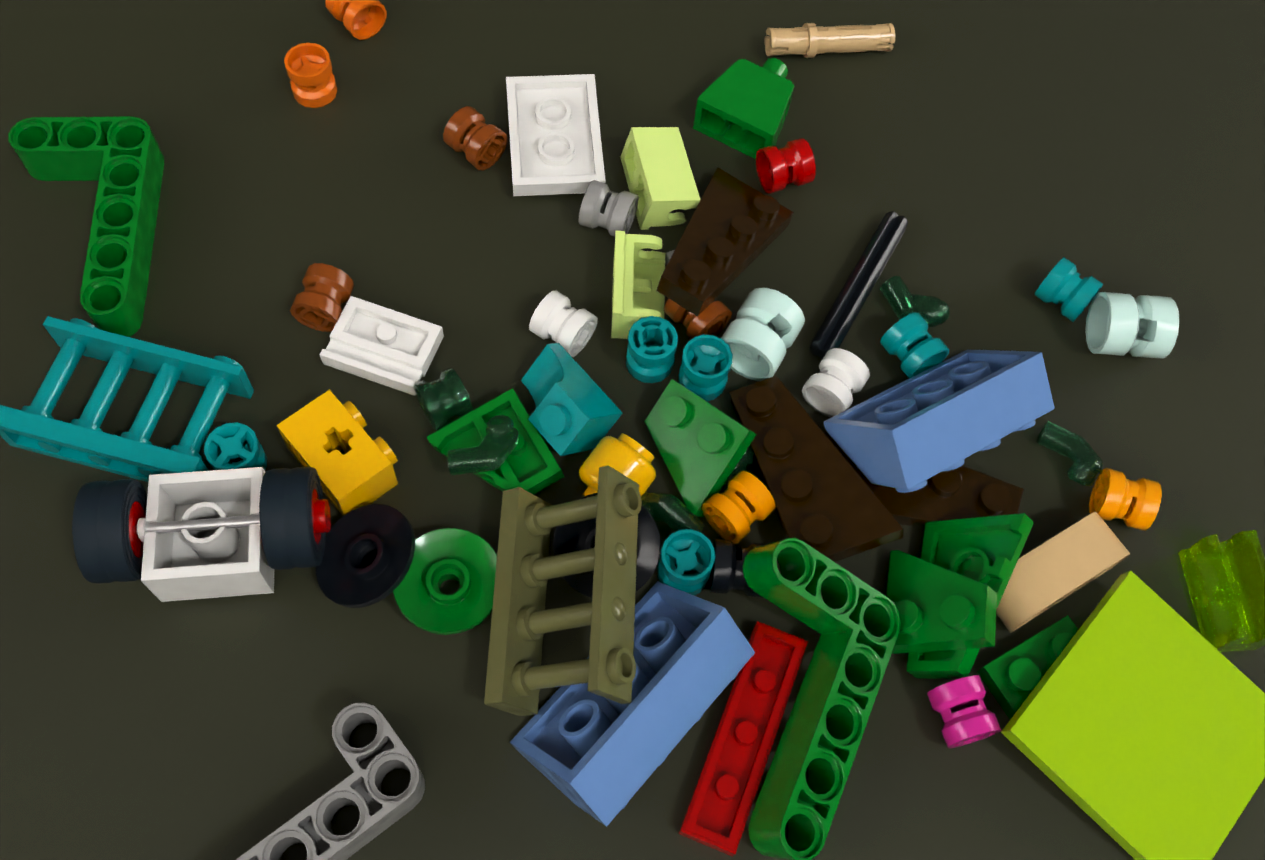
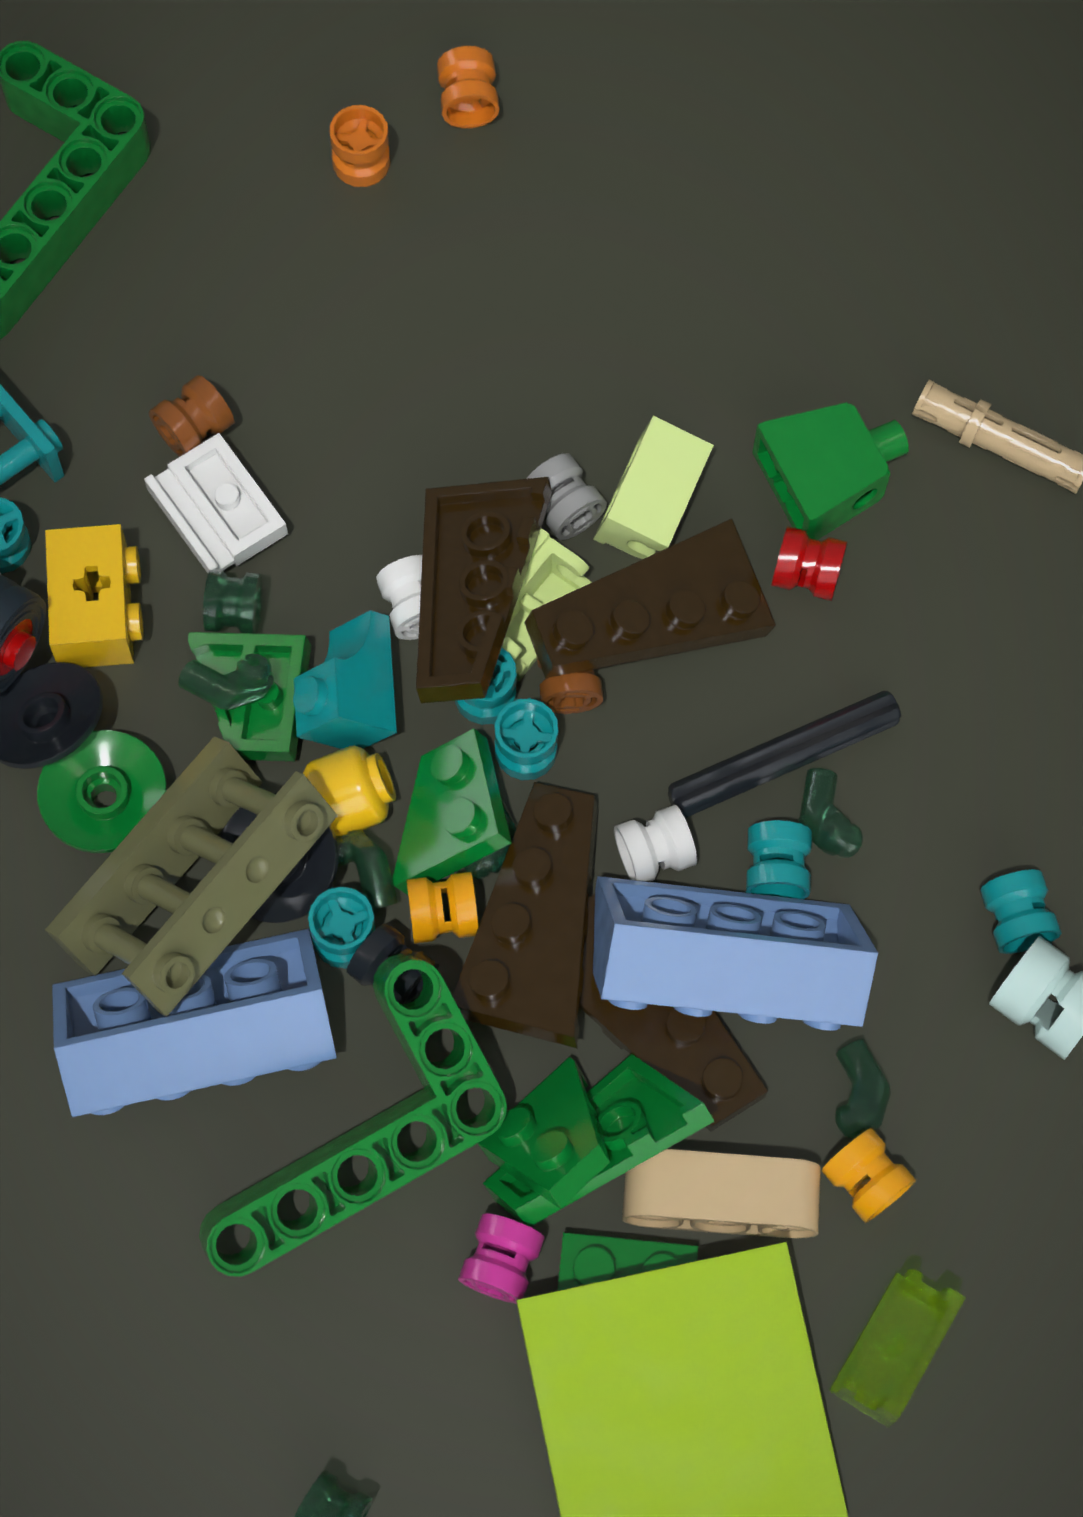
camera: 40 degrees right, 5 degrees up
dark orange wheel [443,106,508,171] -> none
white plate [506,74,606,196] -> none
red tile [678,621,808,857] -> none
light aqua wheel [721,287,805,381] -> none
none -> dark brown wing [416,477,552,704]

